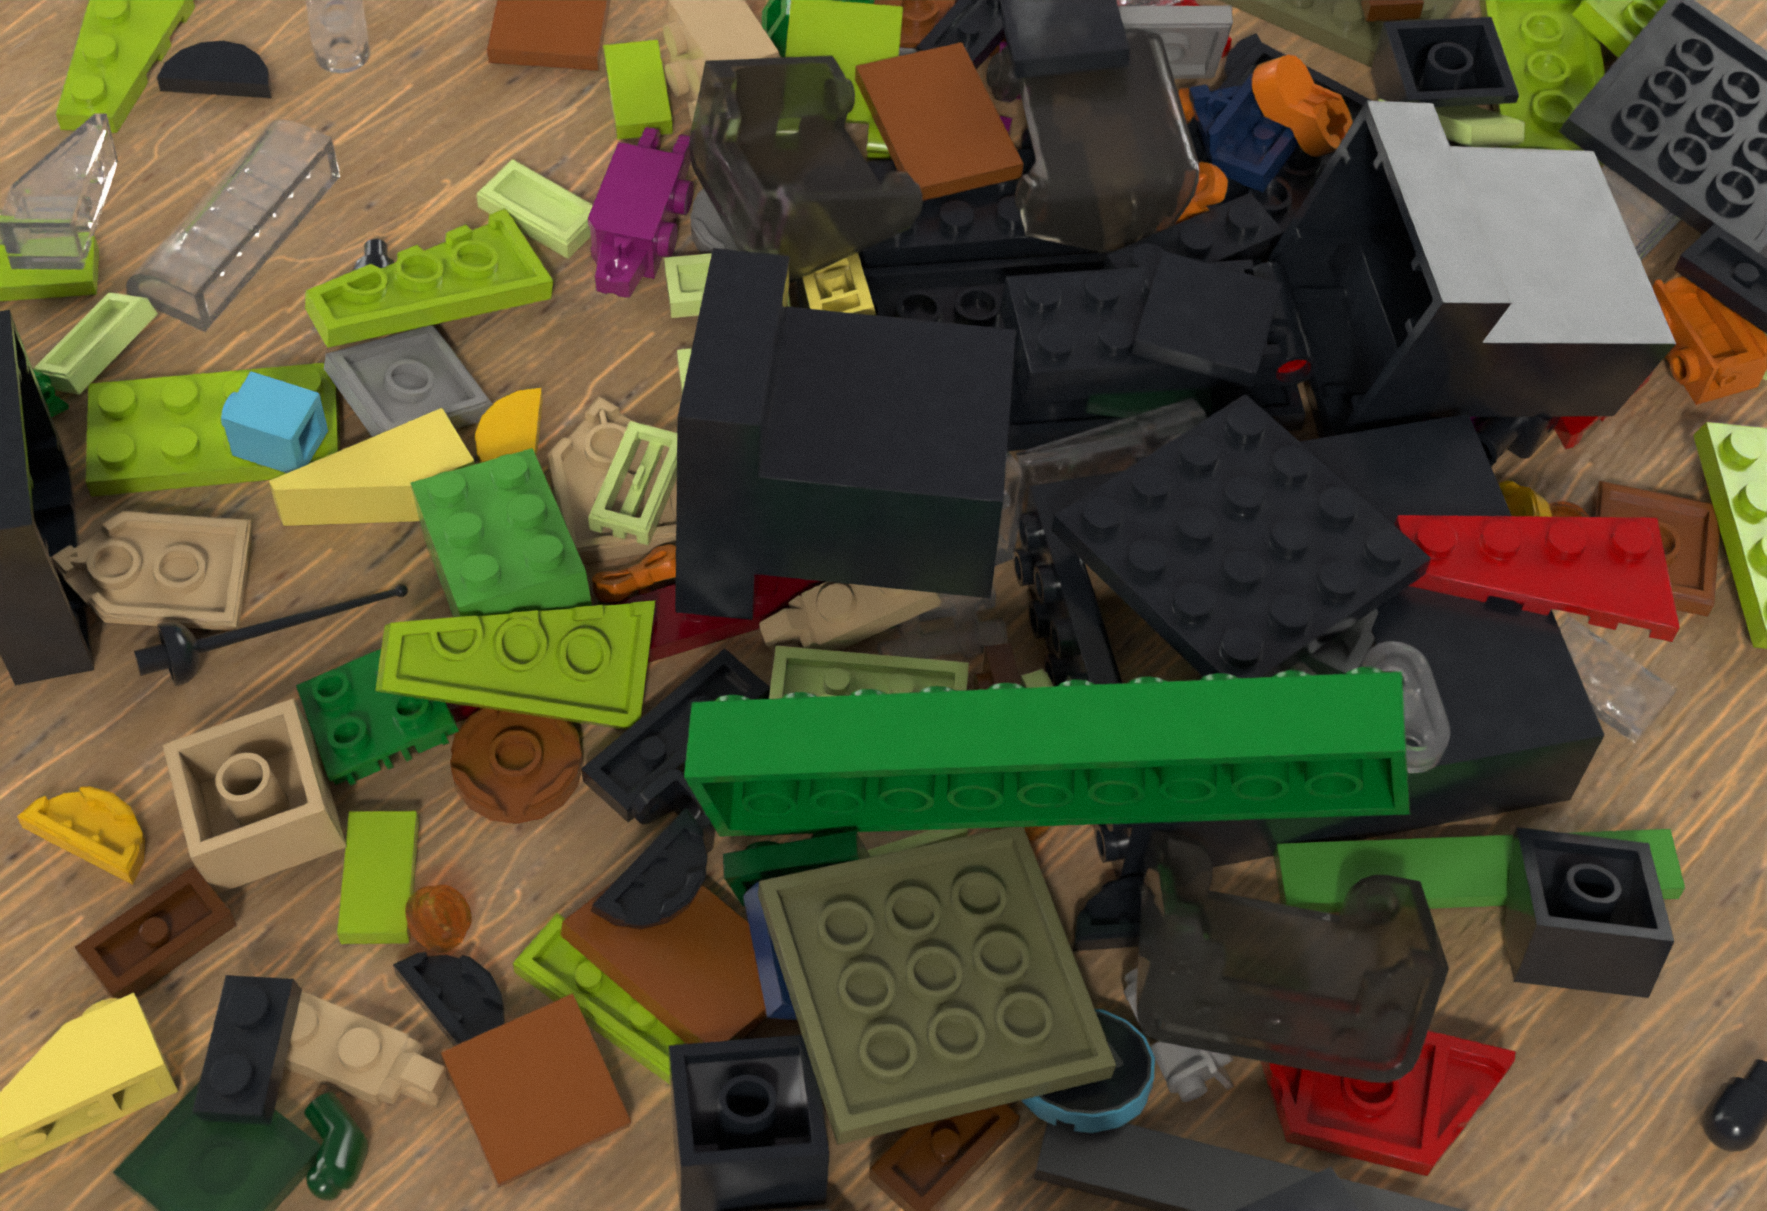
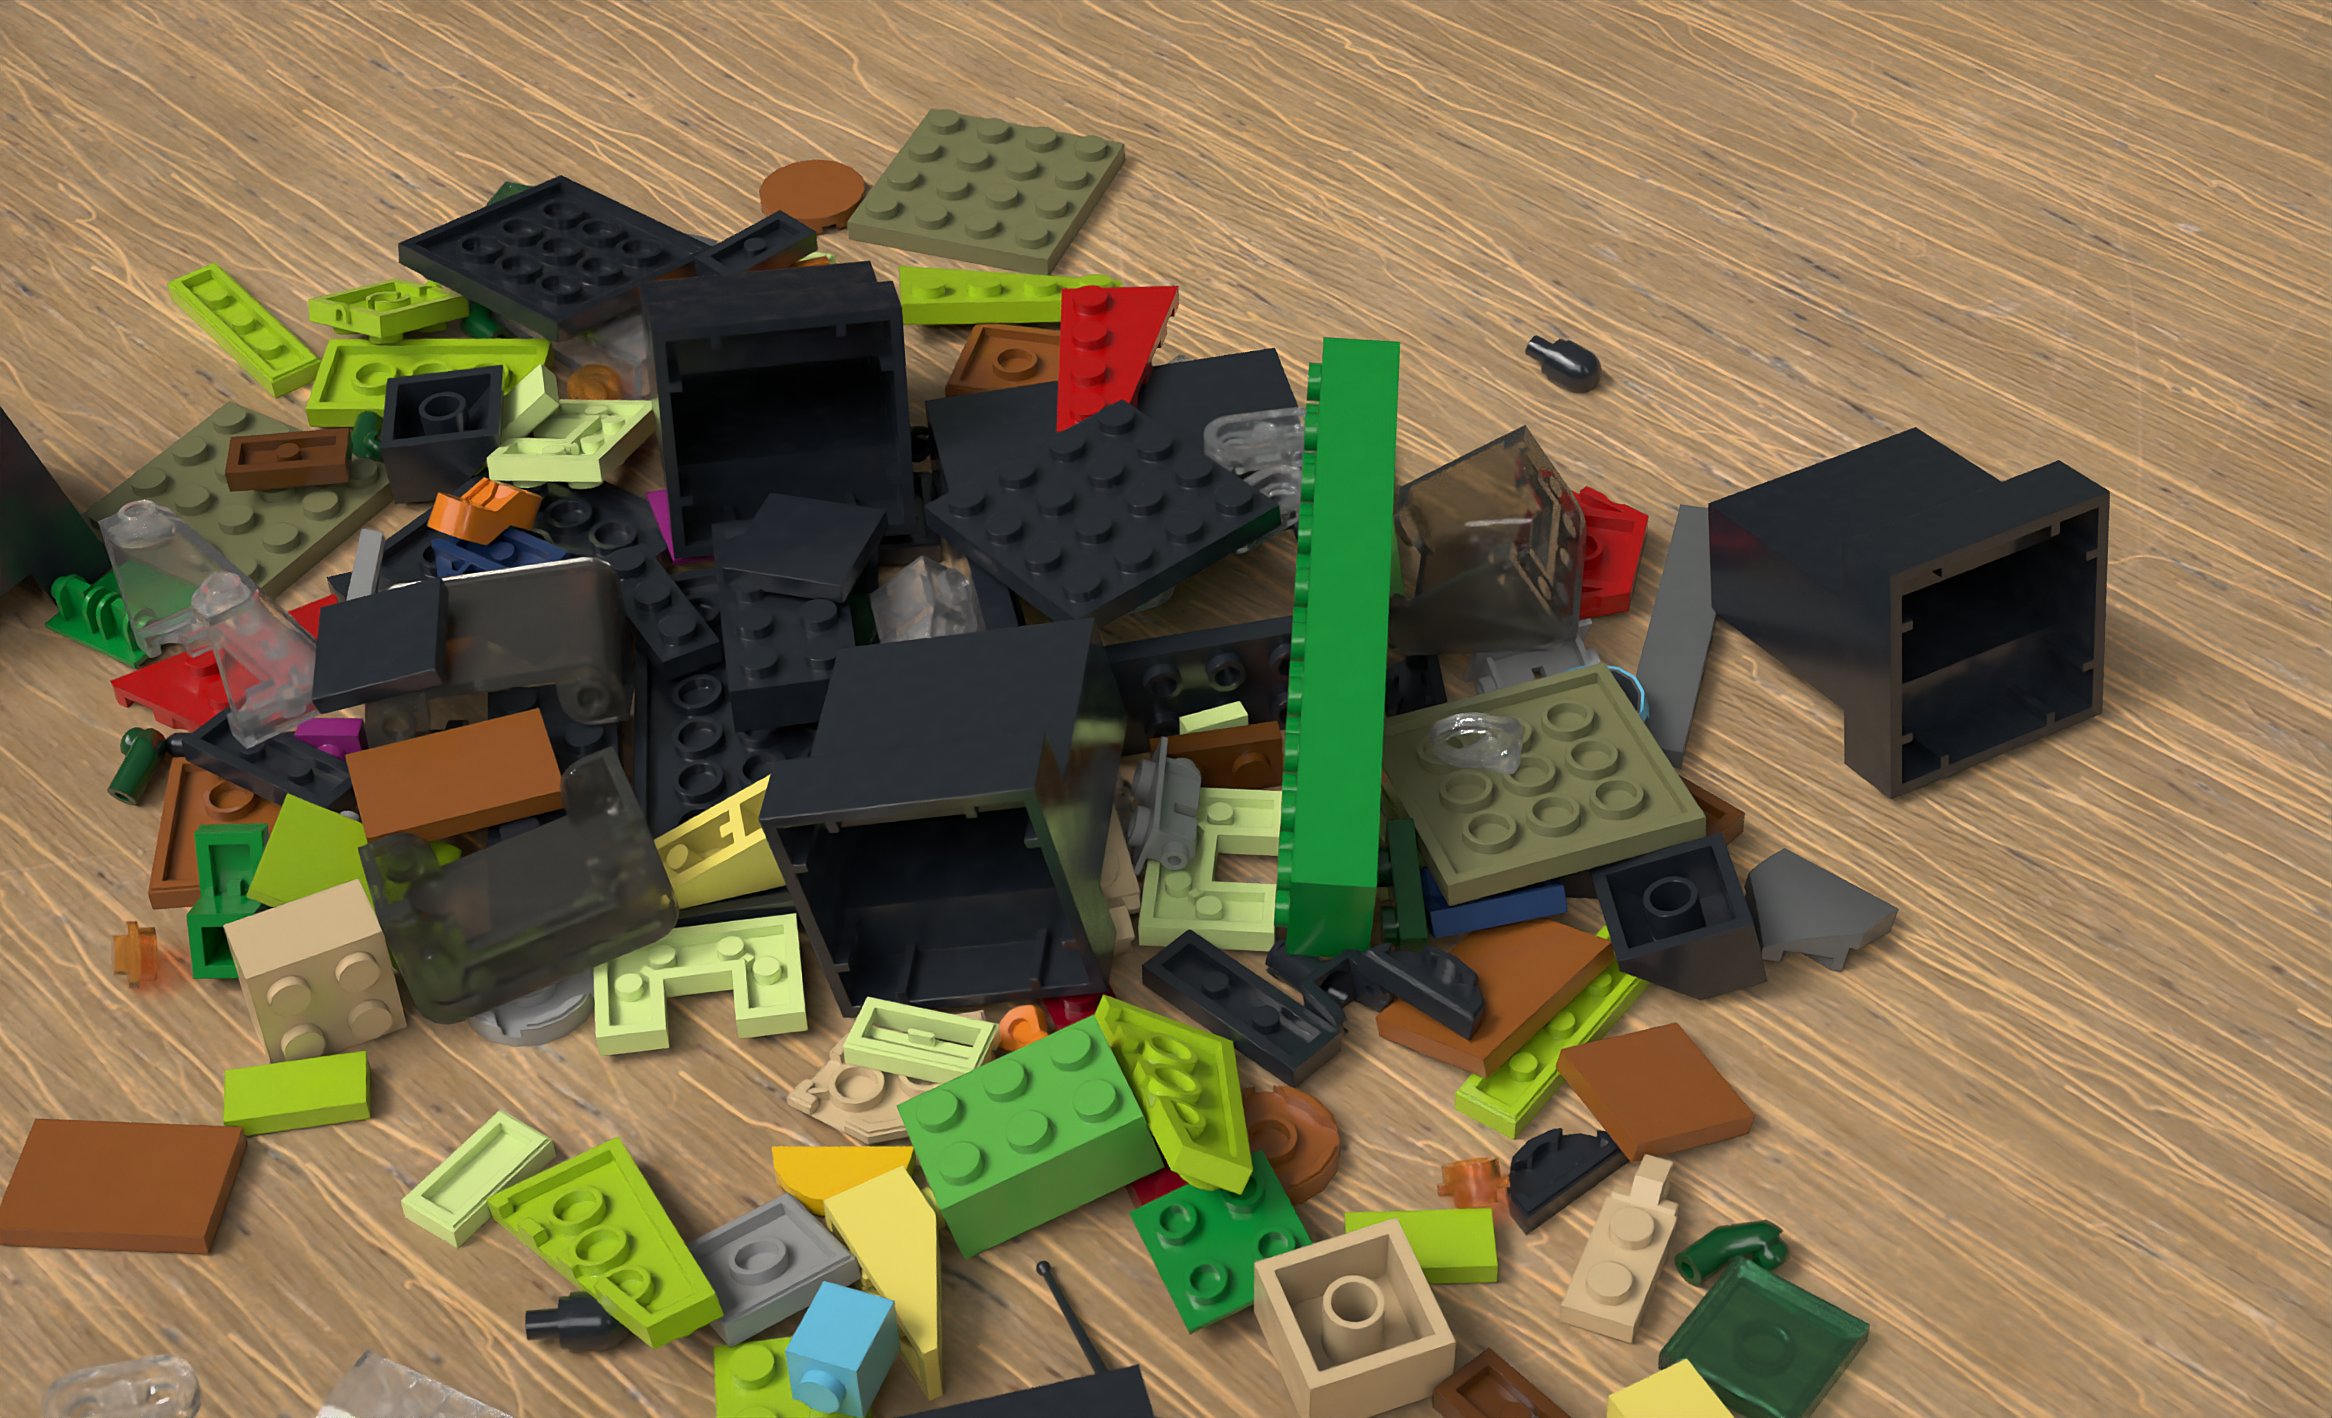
camera: 85 degrees left, 15 degrees down
black plate [192,975,302,1125] -> none
magenta hinge [588,127,694,298] -> none
black slope [1504,827,1675,998] -> none
none -> light grey hinge [1126,736,1202,875]
none -> clear piece [1429,712,1524,774]

